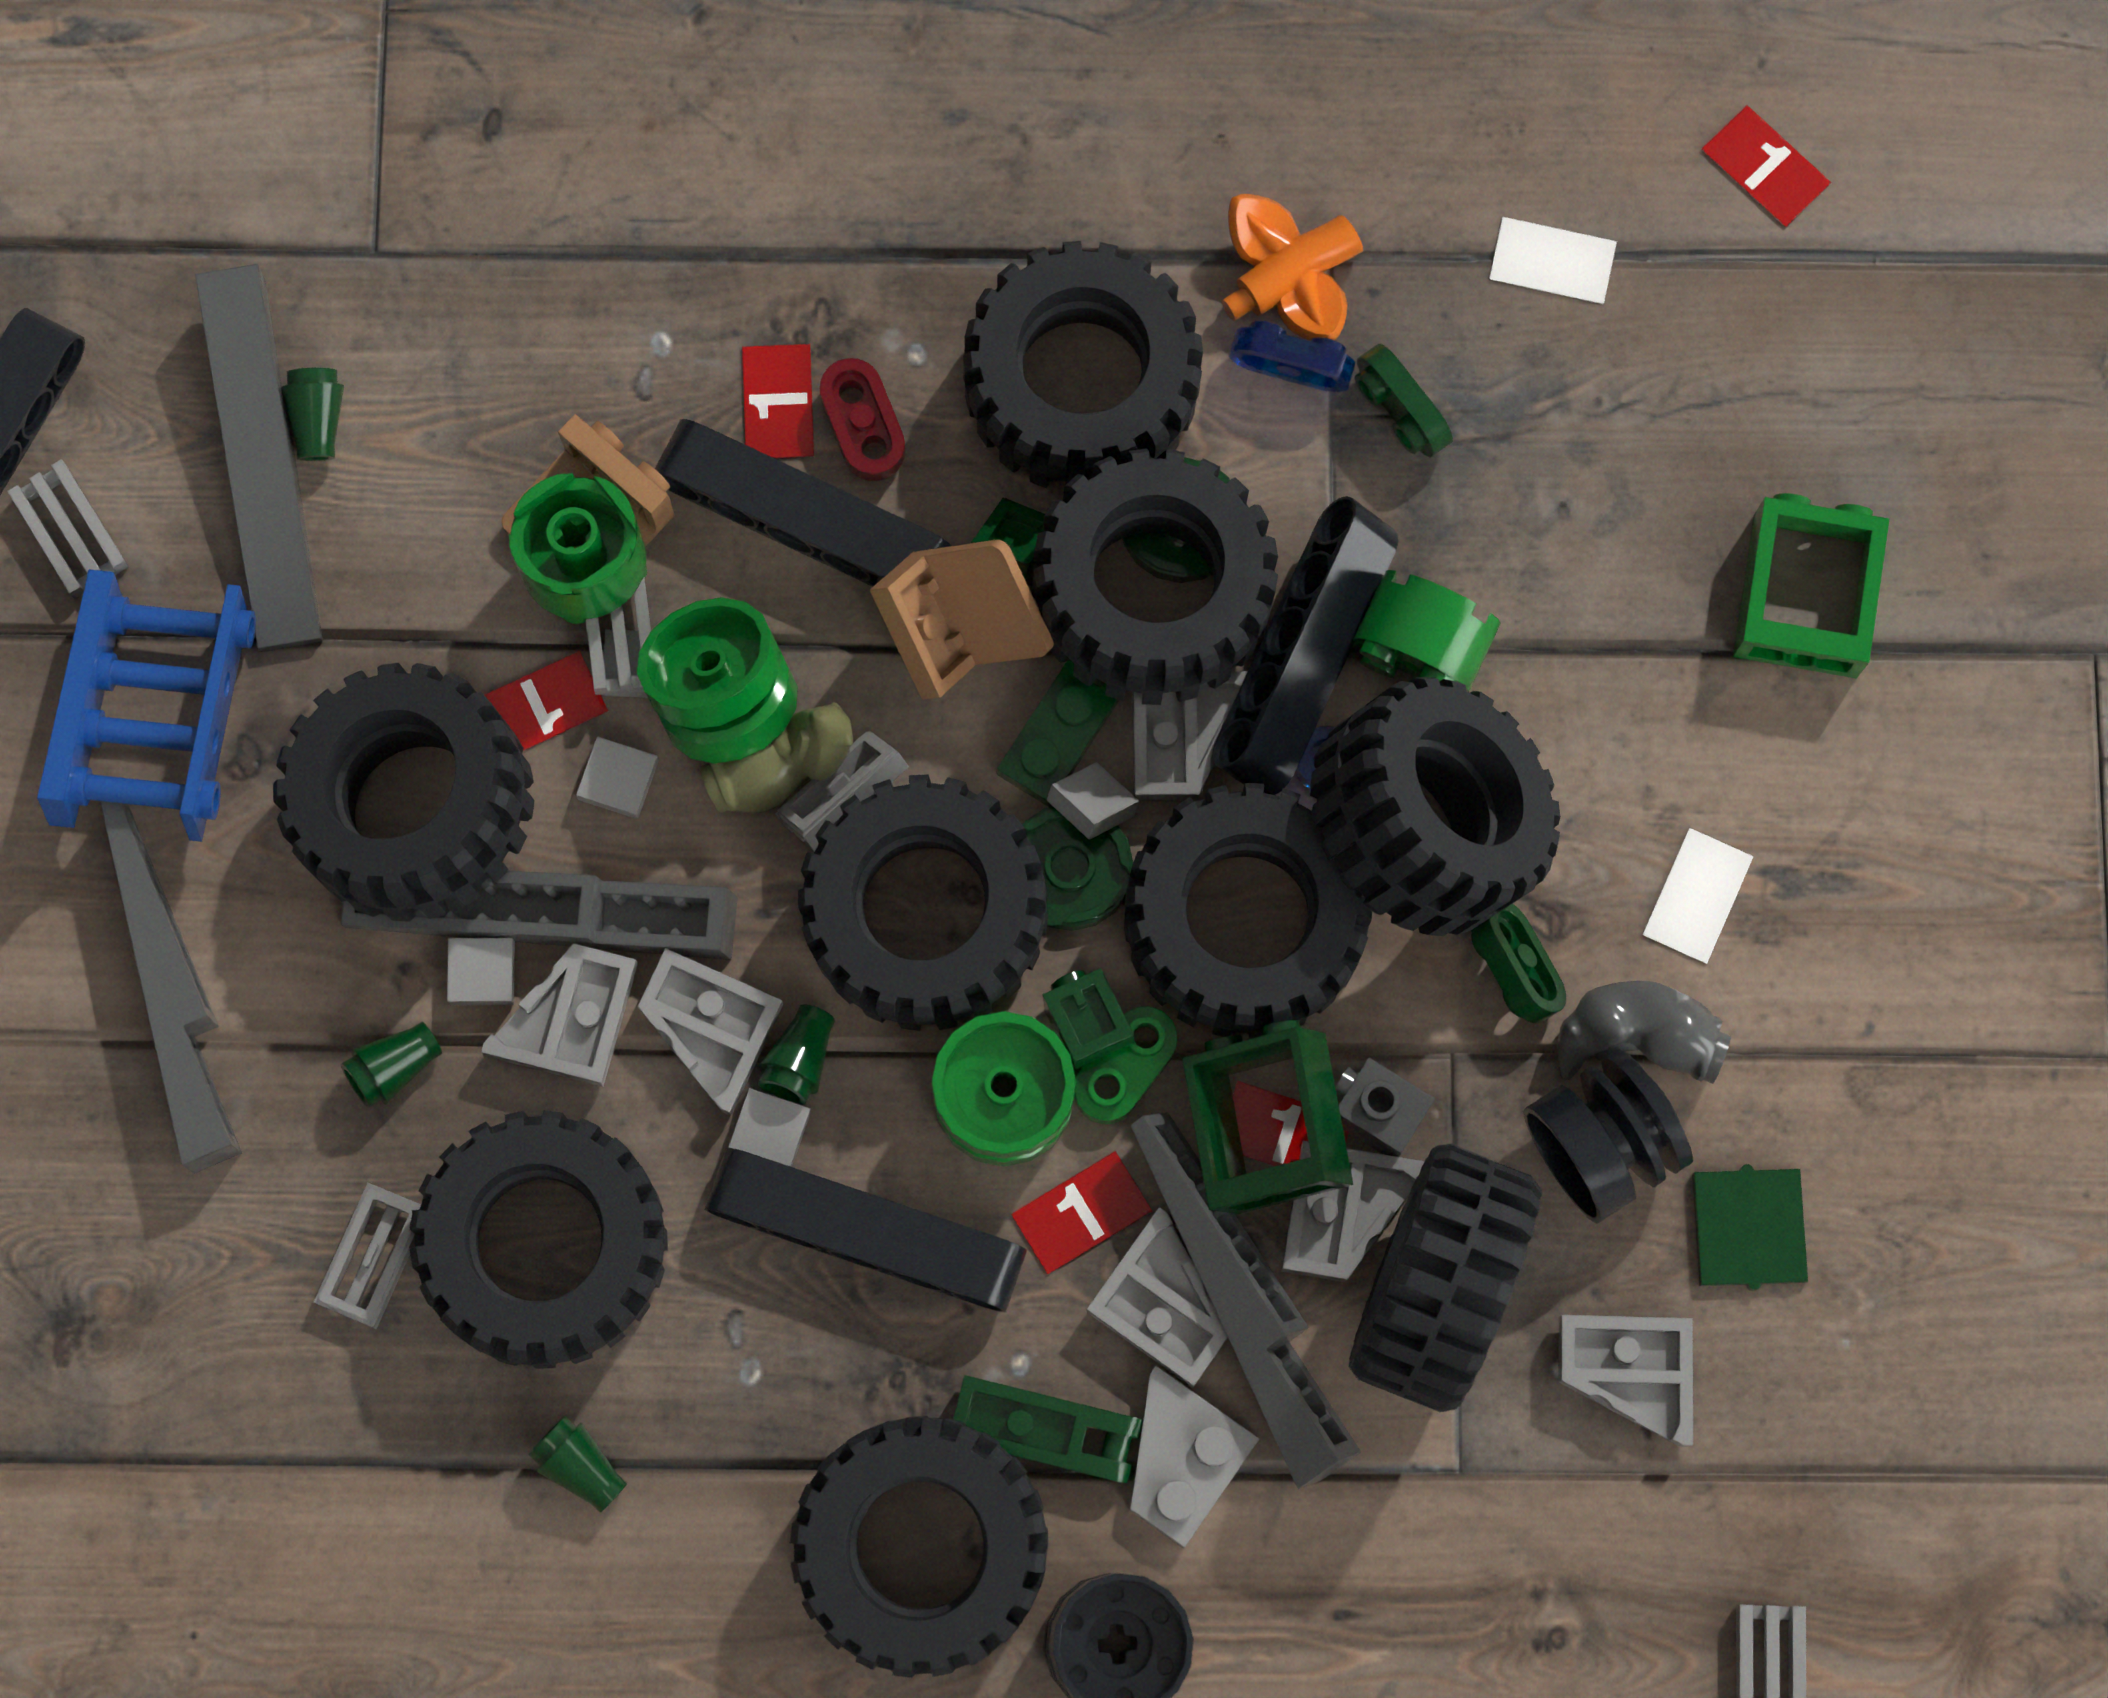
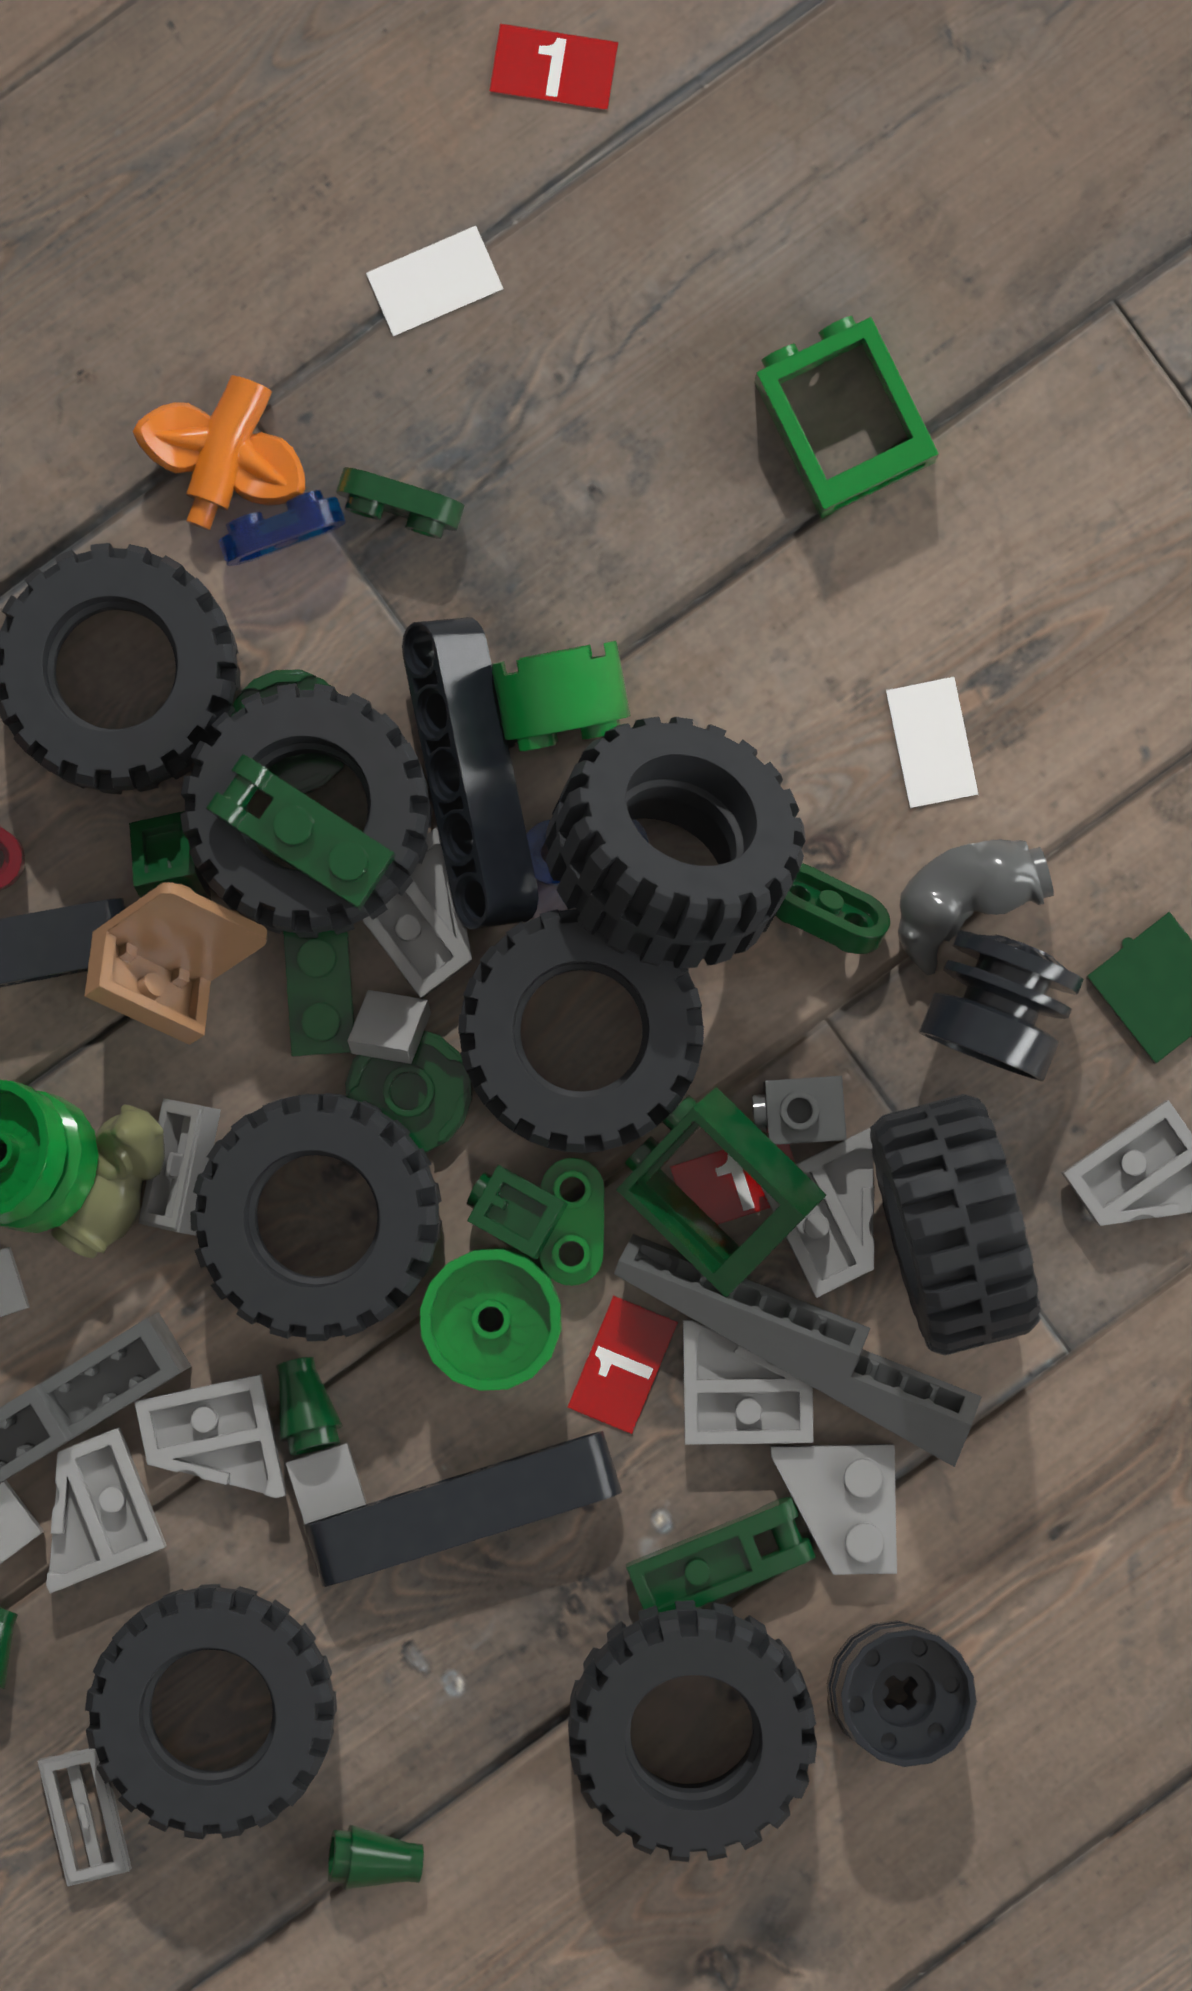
camera: 30 degrees left, 10 degrees up
none -> dark green plate [206,754,396,910]

